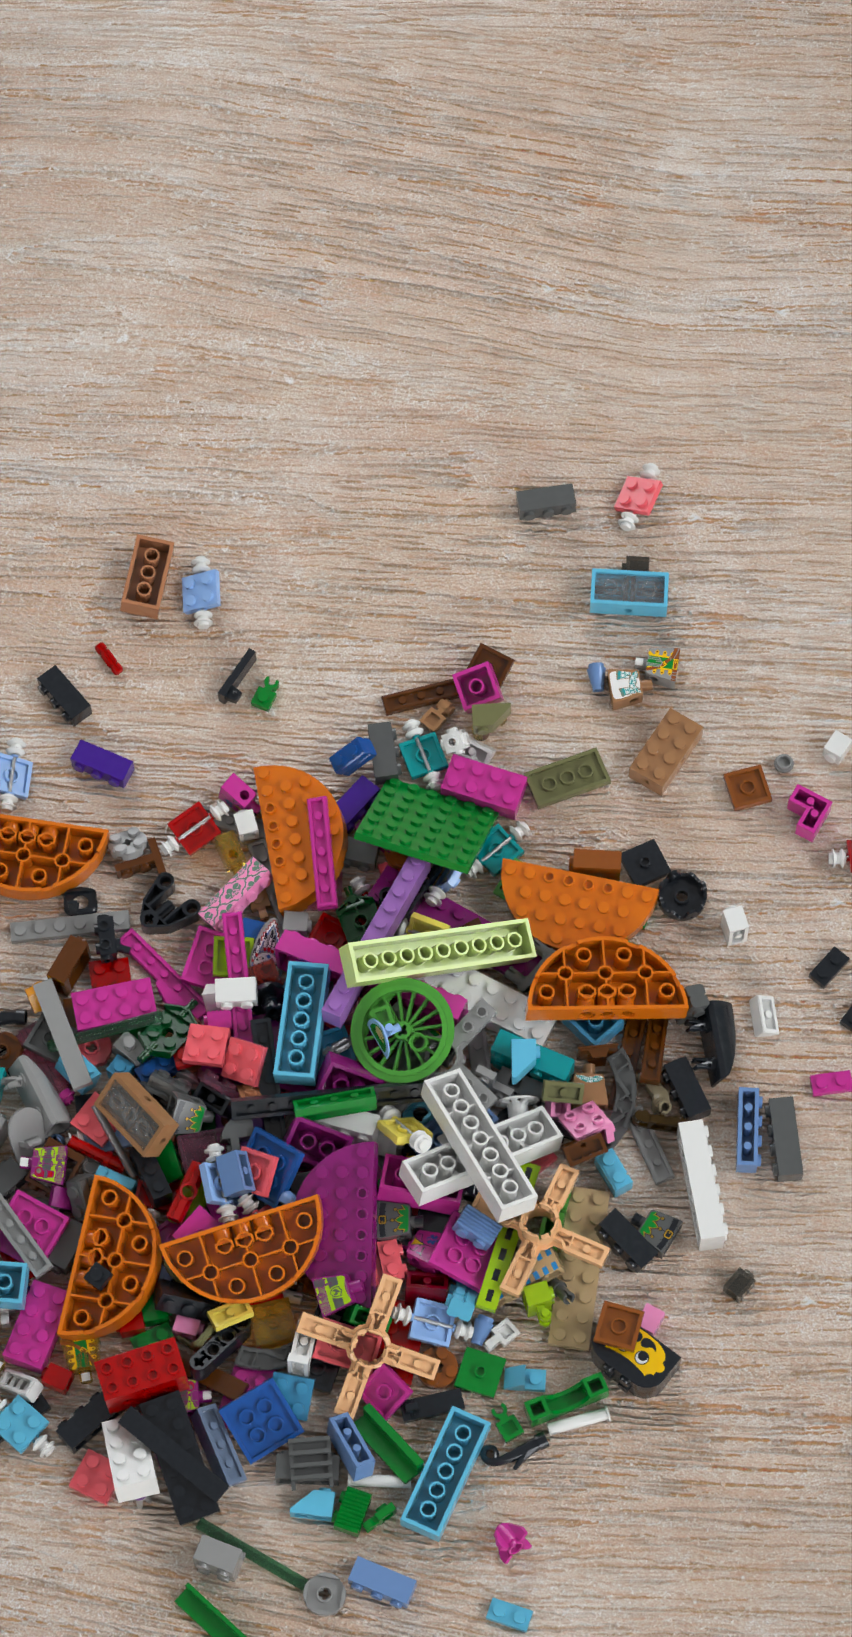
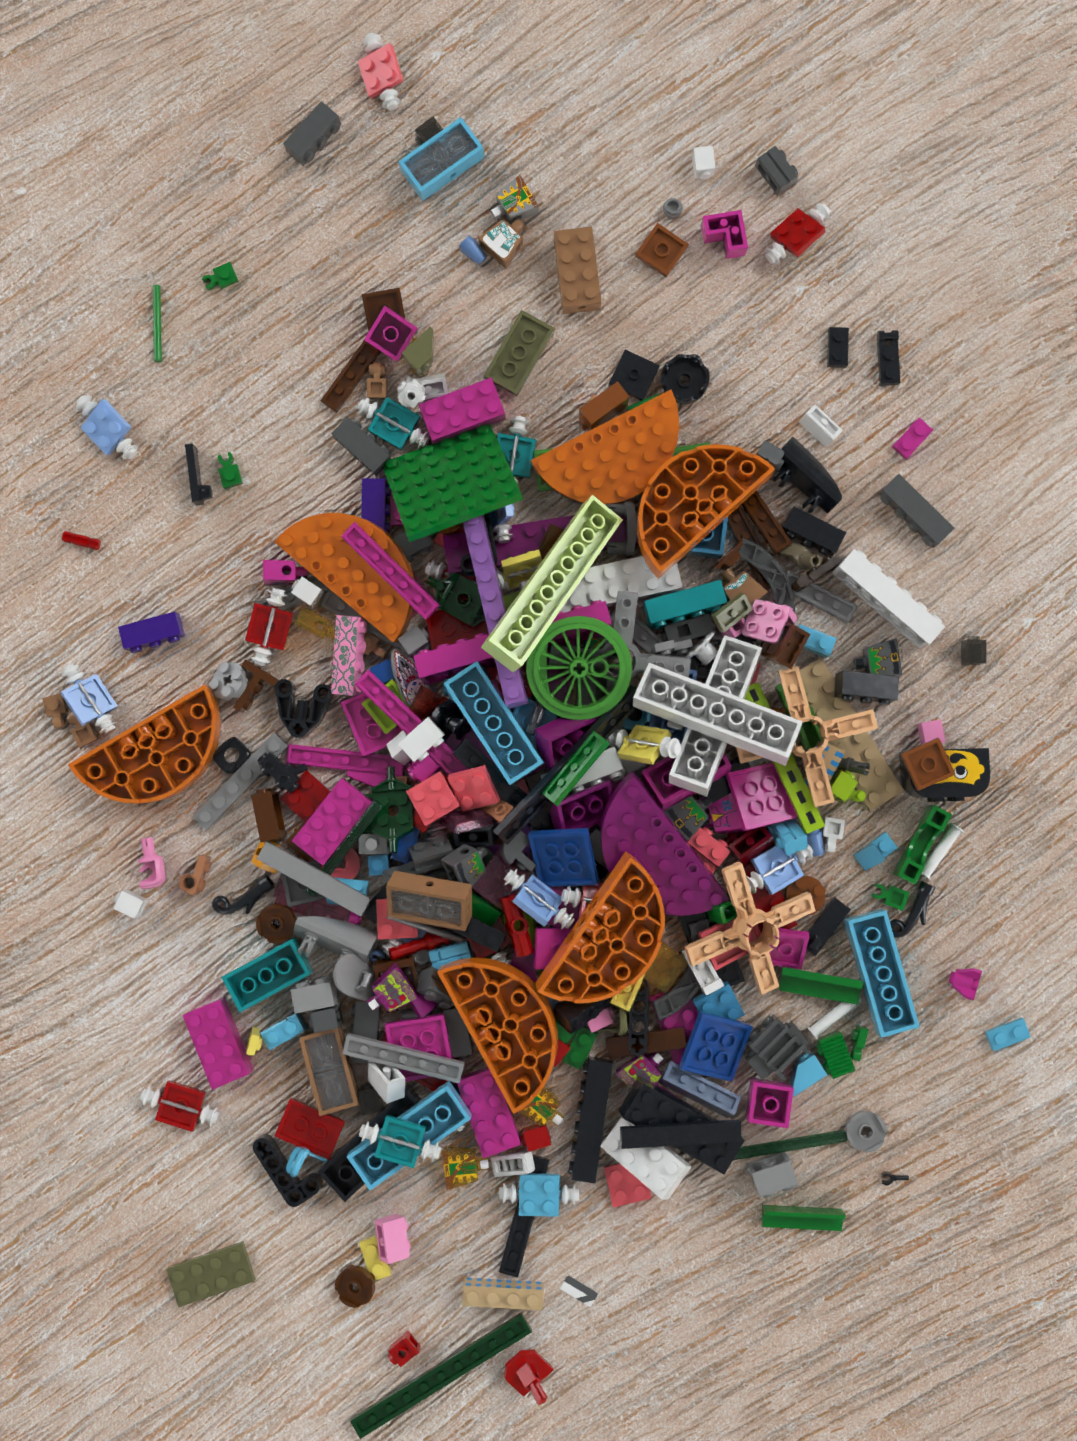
camera: 35 degrees left, 20 degrees up
black brick [37,665,92,727] -> none
black plate [84,1262,113,1291] -> none
red piece [94,1336,190,1414] -> none
nougat brick [120,534,175,620] -> none
medium blue brick [216,1150,256,1198] -> none
coral plate [241,1146,279,1198] -> none
medium blue hinge [278,1191,296,1205] -> none
torso [312,1274,365,1317] -> none
medium blue brick [326,1412,375,1482] -> none
blue brick [329,737,377,776] -> none
medium blue brick [348,1556,417,1609] -> none
light blue shield [367,1018,402,1059] -> none
bright green plate [369,1004,397,1028] -> none
medium blue brick [452,1204,503,1251] -> none
green plate [454,1347,506,1399] -> none
medium azure slope [511,1039,540,1084] -> none
white brick [721,905,749,946] -> none
medium blue brick [736,1087,763,1173] -> none
none -> green bar [153,285,162,362]
none -> green plate [202,262,239,290]
none -> dark pink brick [745,1078,794,1128]

